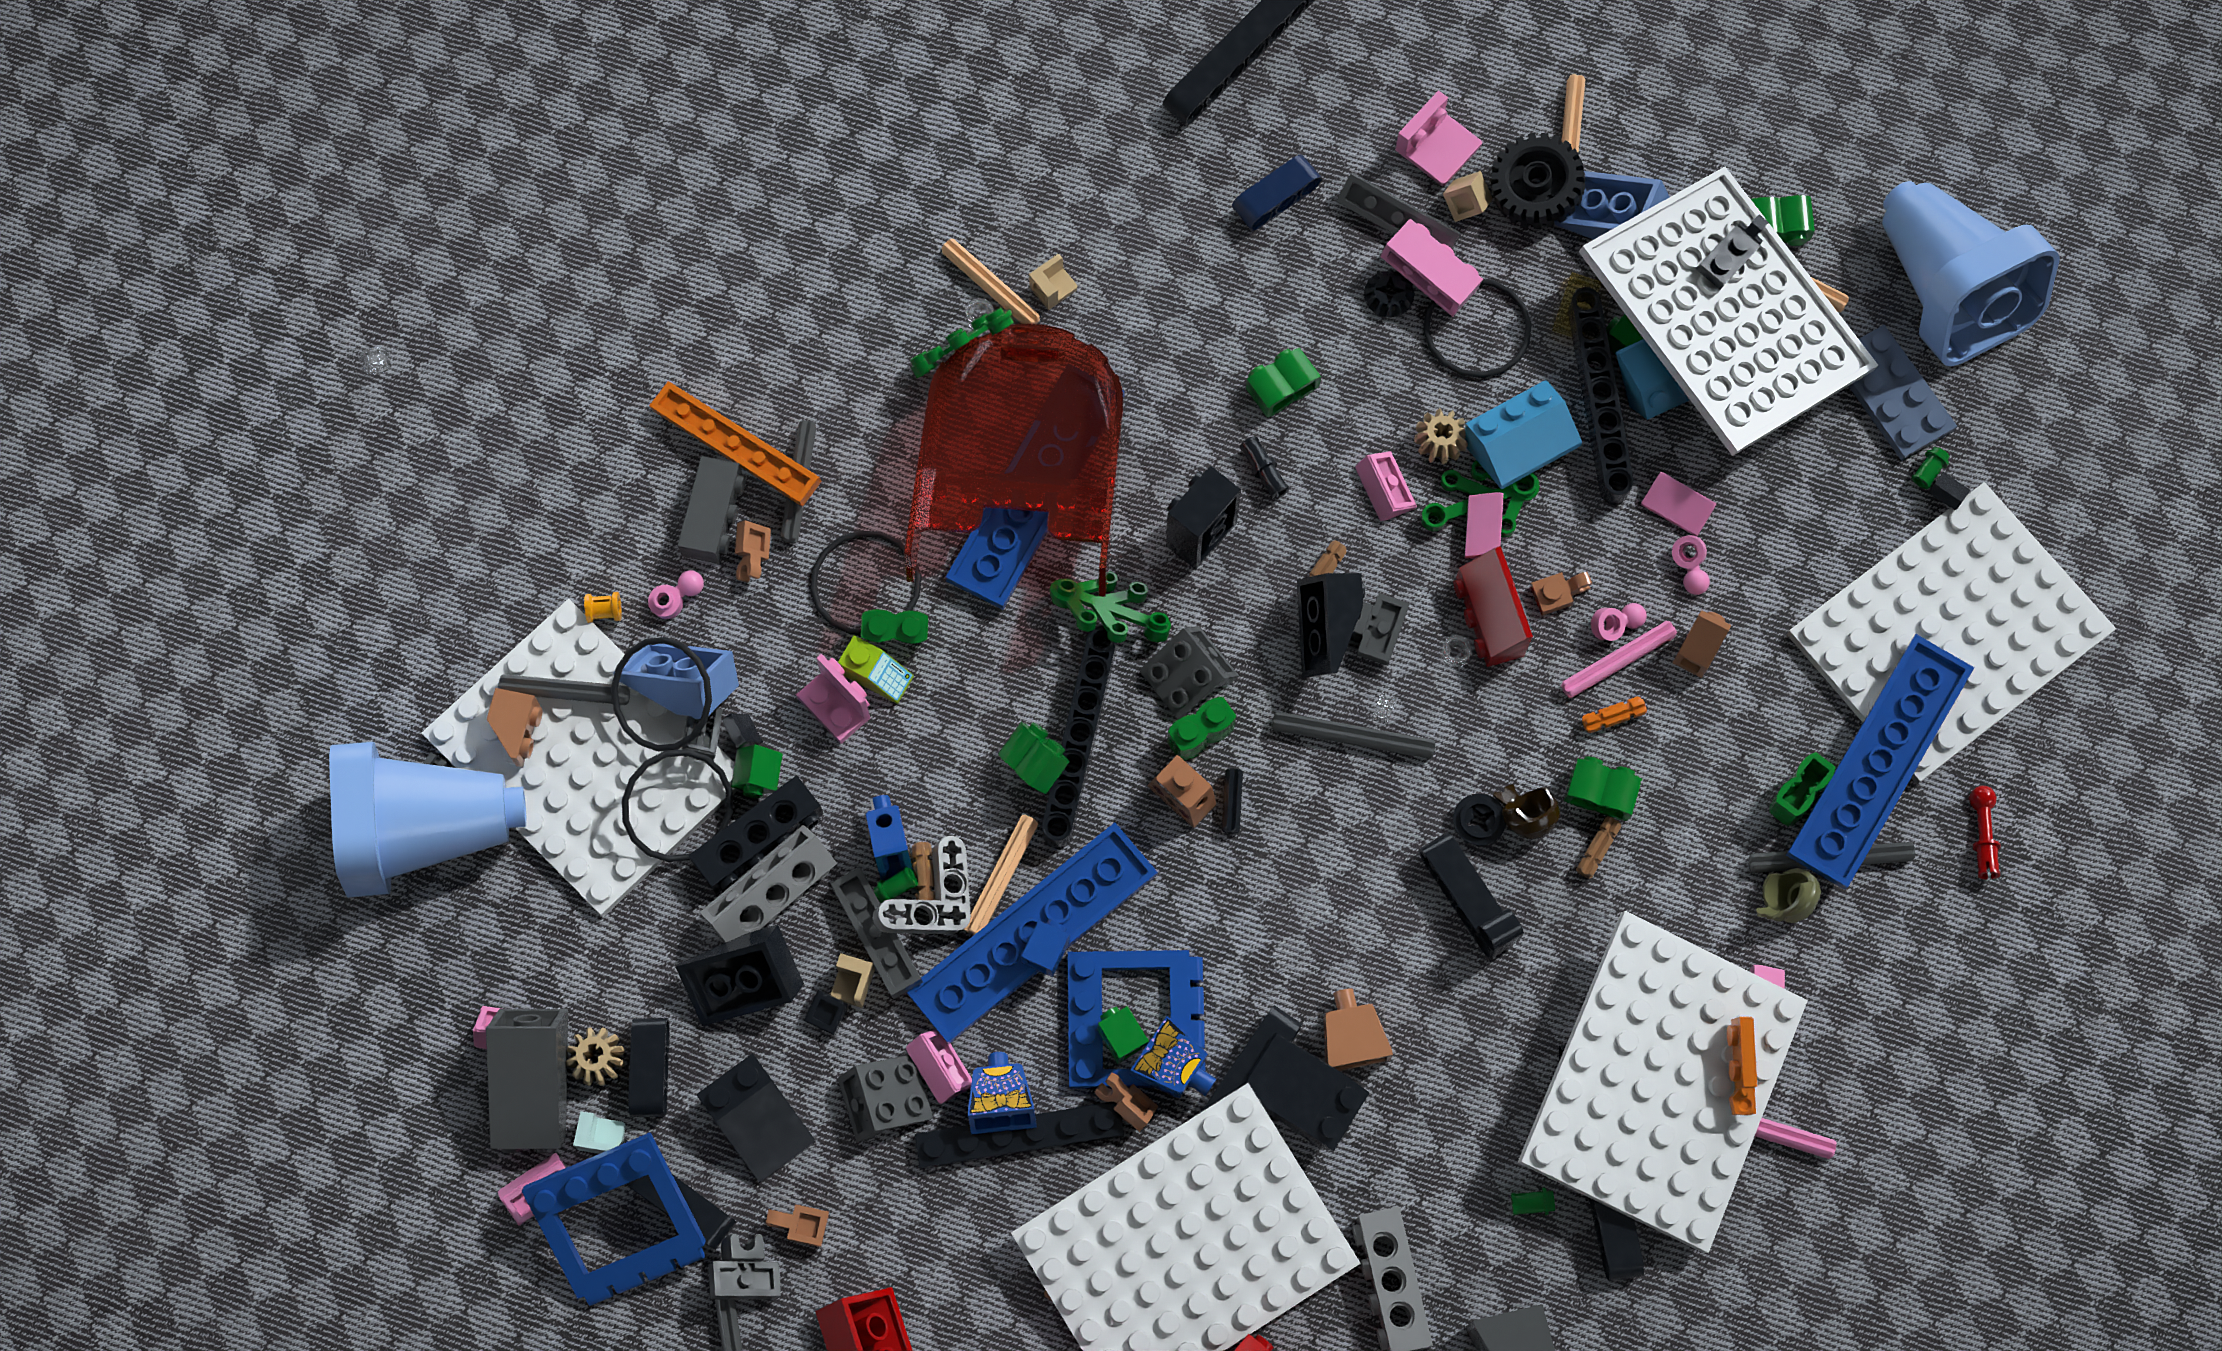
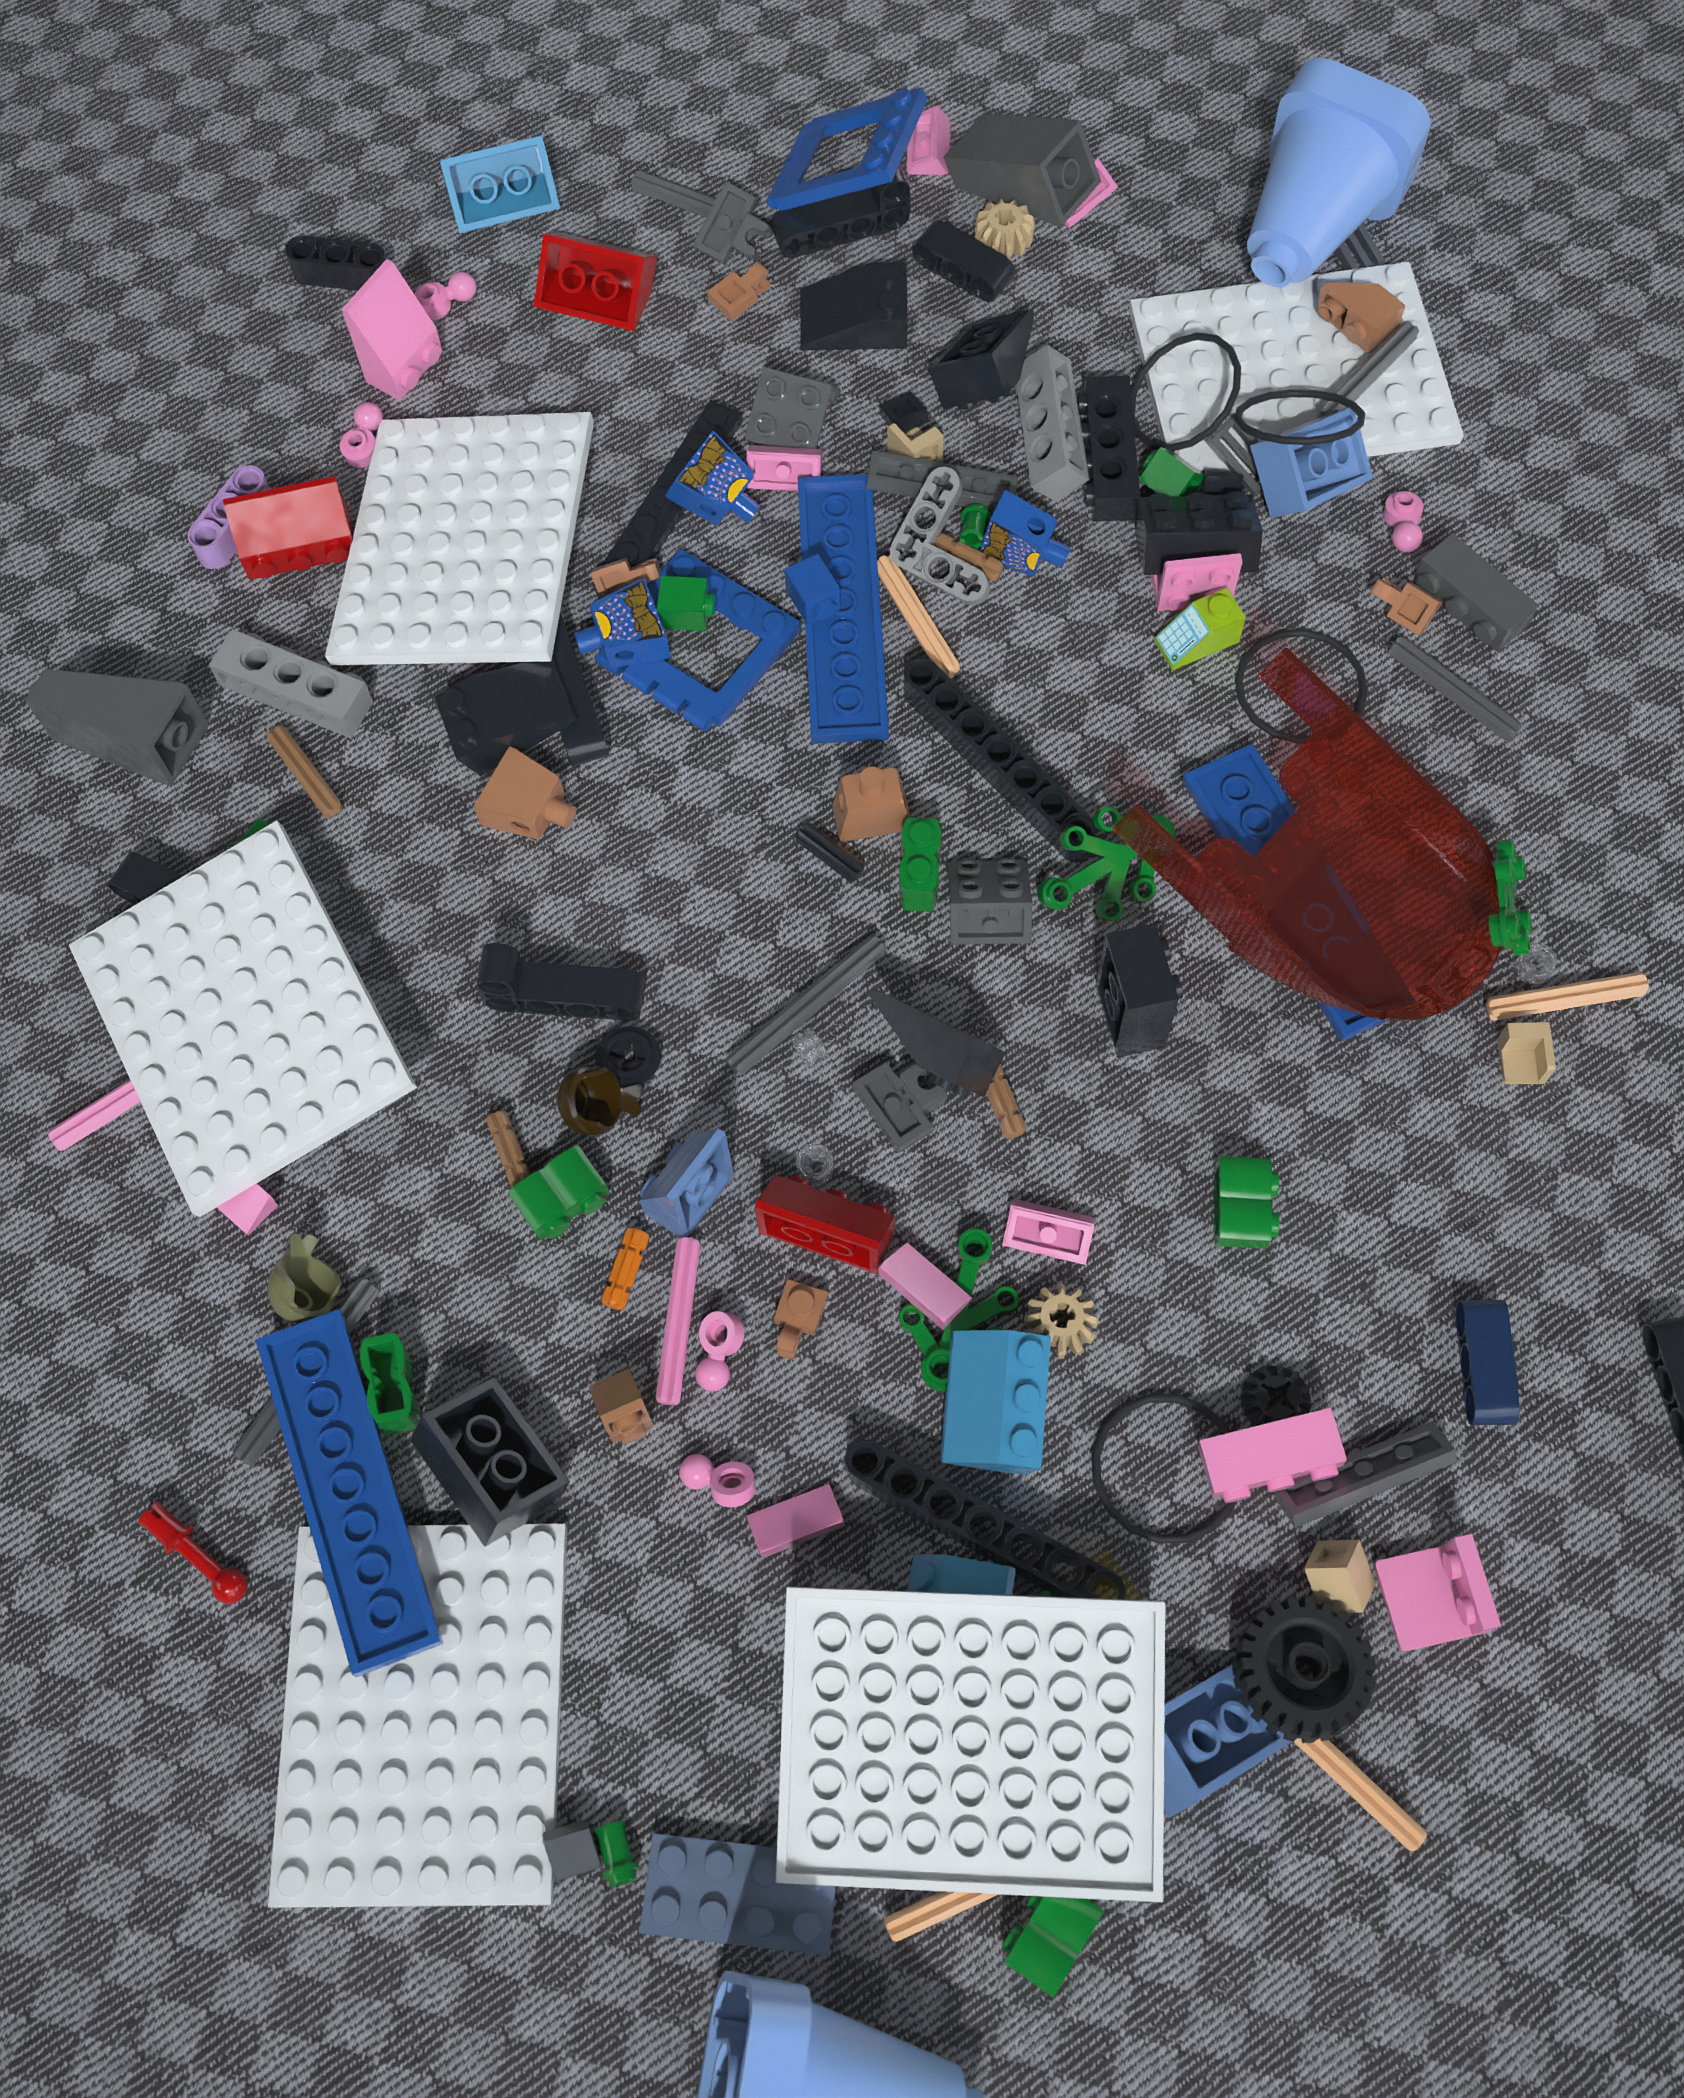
camera: 130 degrees right, 5 degrees down
light aqua panel [573,1111,626,1154] -> none
light orange bush [584,592,622,623] -> none
orange plate [649,381,822,507] -> none
green brick [860,609,928,644] -> none
green brick [998,722,1069,794] -> none
black pin [1239,436,1290,500] -> none
hinge [1696,214,1769,290] -> none
orange hinge [1727,1017,1757,1115] -> none
none -> medium nougat axle [267,725,343,818]
none -> black brick [410,1377,570,1547]
none -> medium blue slope [640,1128,734,1238]
none -> black brick [1136,491,1263,575]

